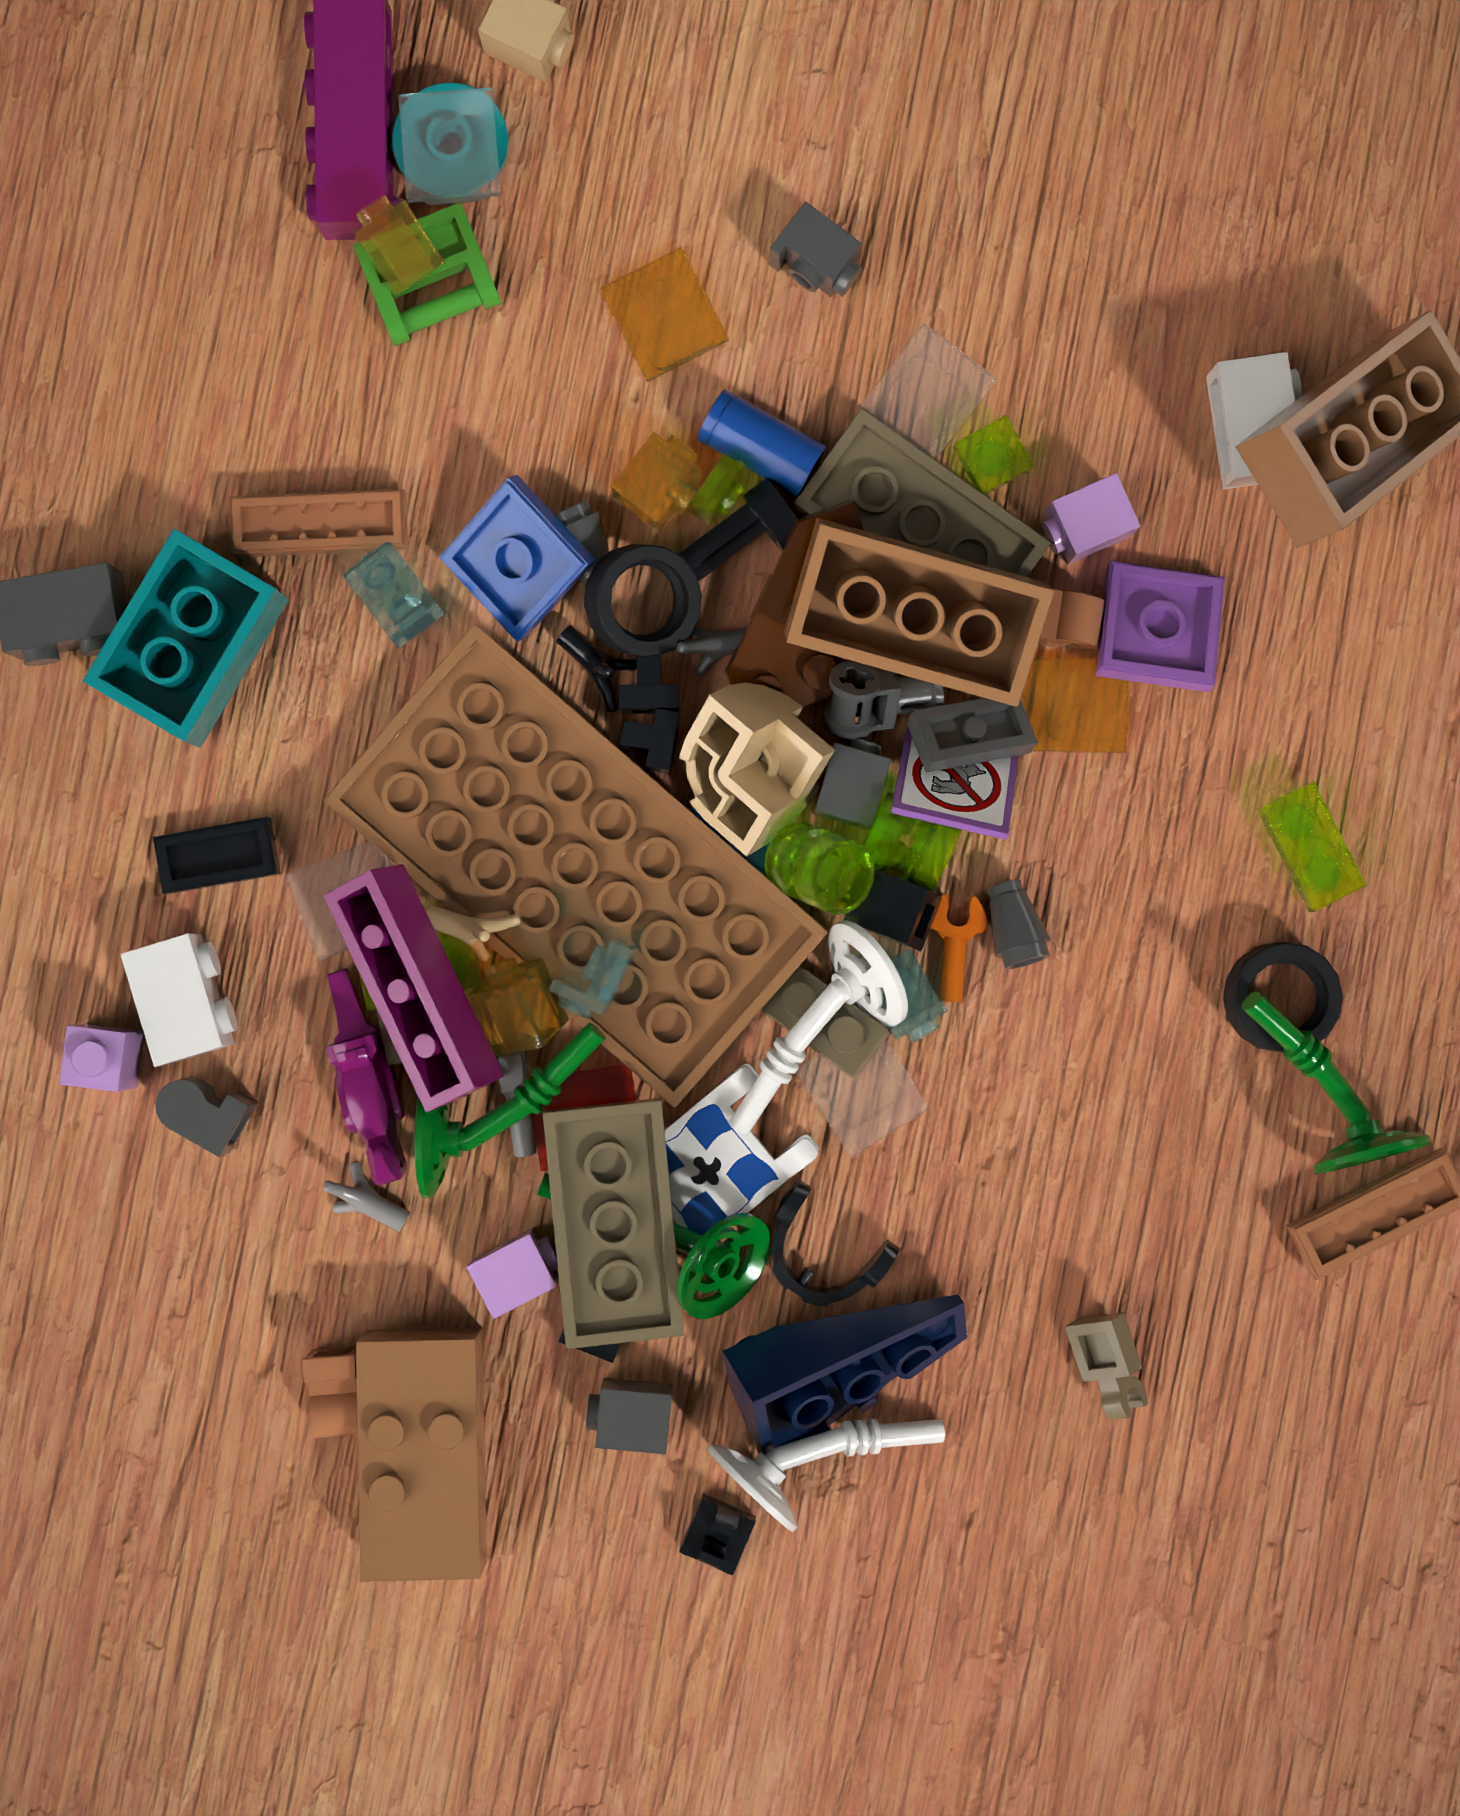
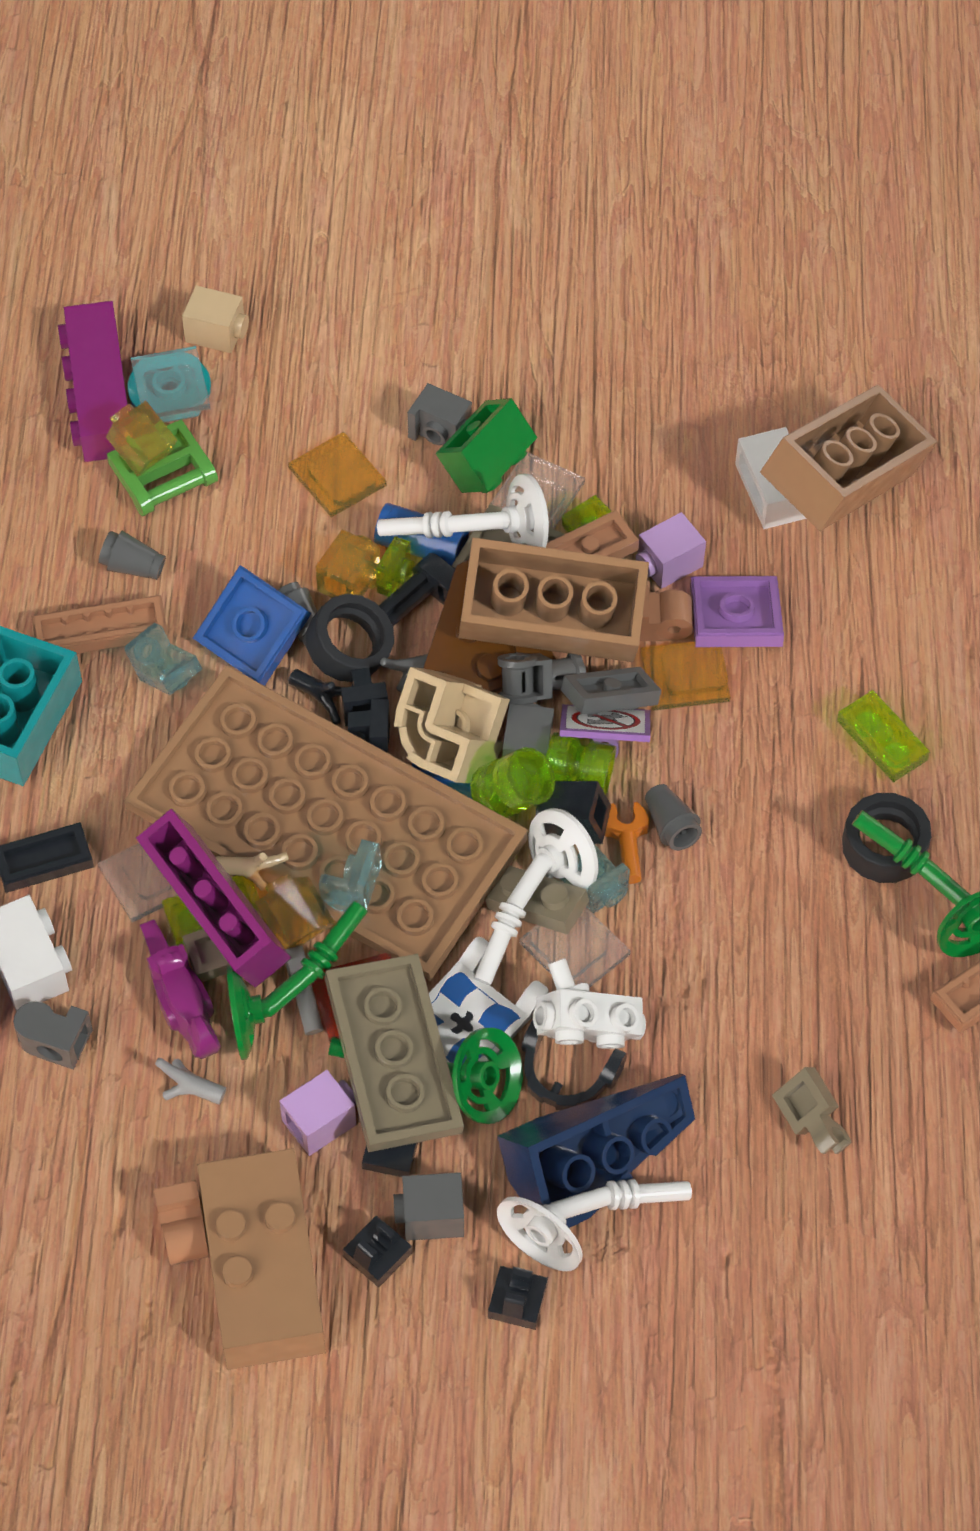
camera: 10 degrees left, 30 degrees down
none -> dark grey cone [99,530,166,580]
none -> black tile [342,1216,412,1287]
none -> white dish [377,474,549,548]
none -> green brick [435,398,538,493]
none -> white brick [533,958,646,1049]
none -> nougat plate [546,510,639,558]

